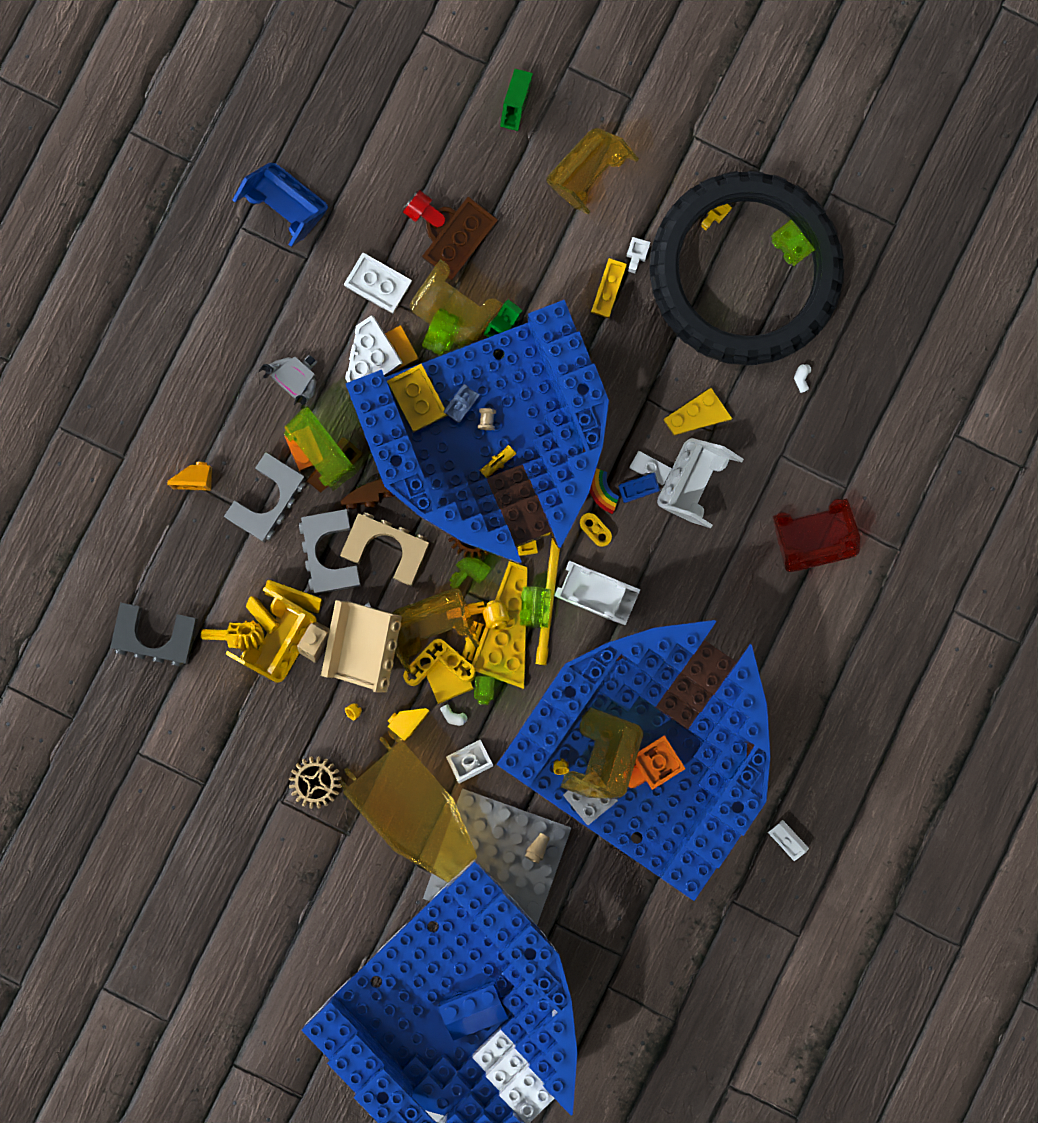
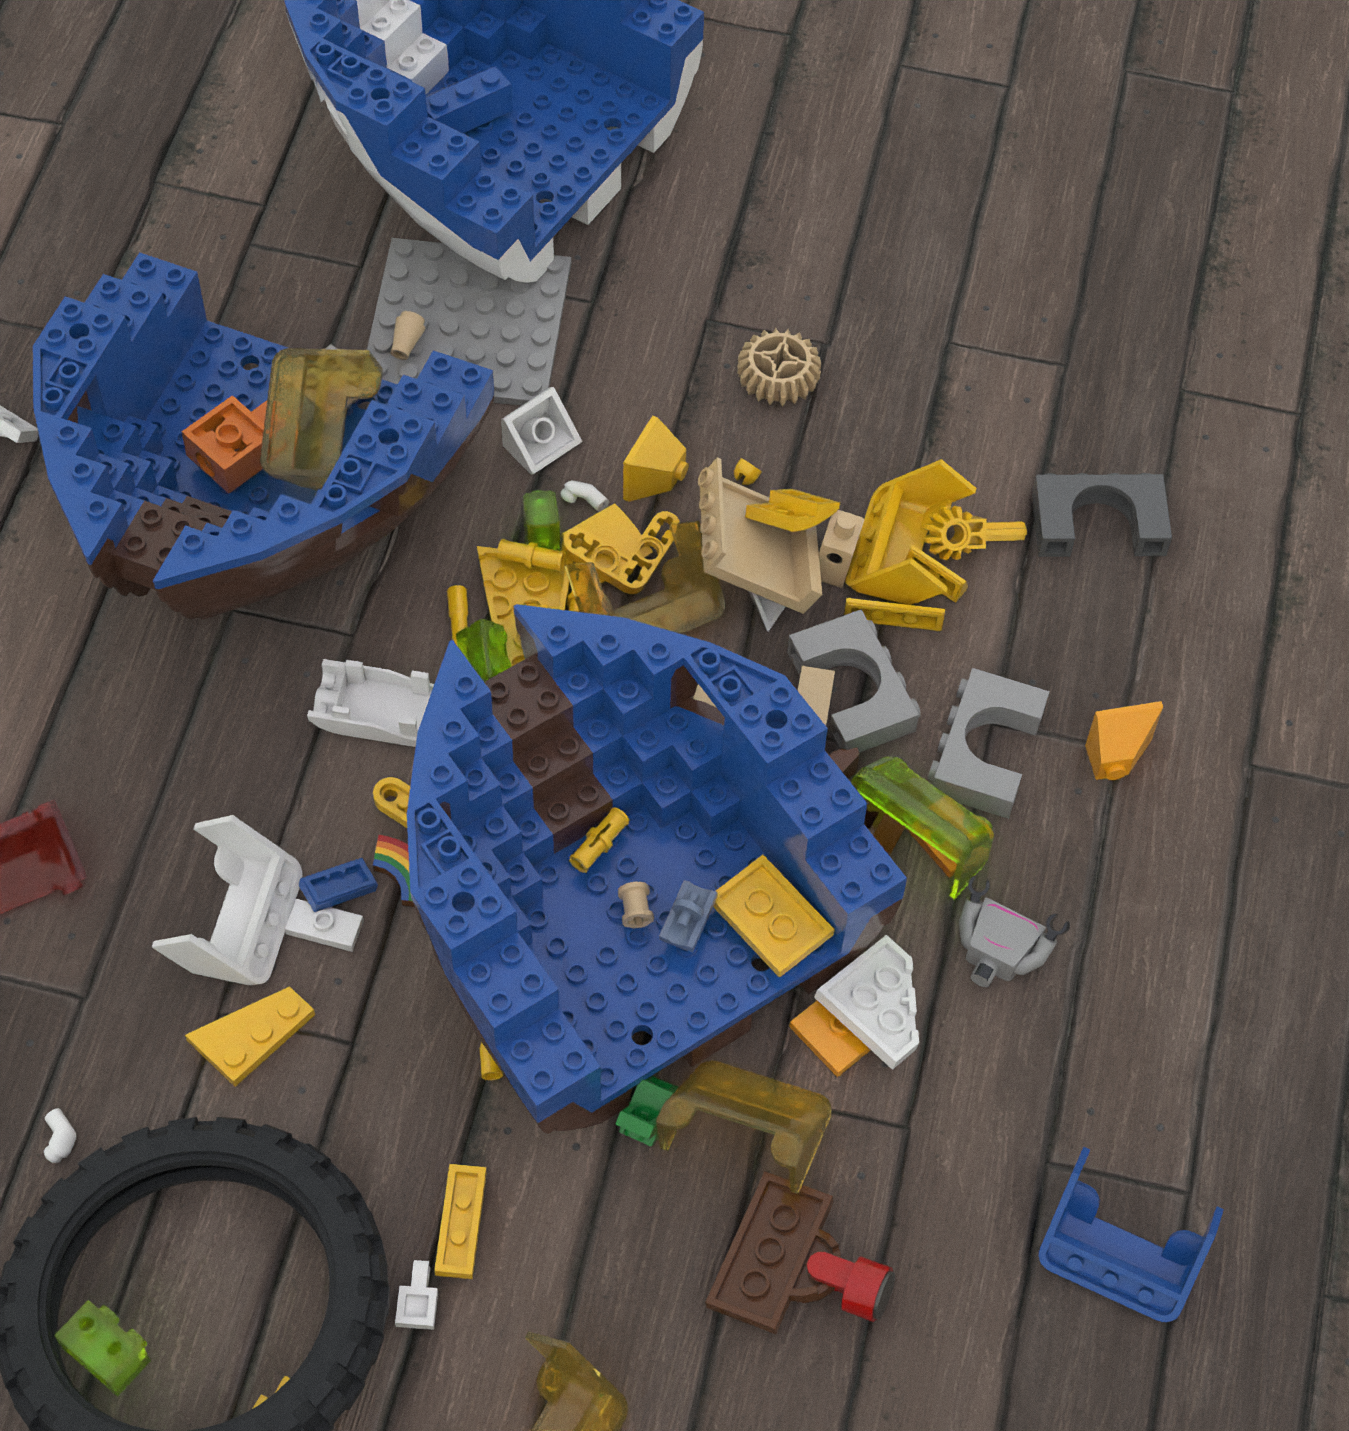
camera: 165 degrees right, 25 degrees down
clear yellow windscreen [336,729,477,882] -> none
white plate [344,253,412,314] -> none
clear neon green brick [422,308,460,356] -> none
none -> yellow pin [497,539,566,572]
none -> yellow slope [745,489,840,532]

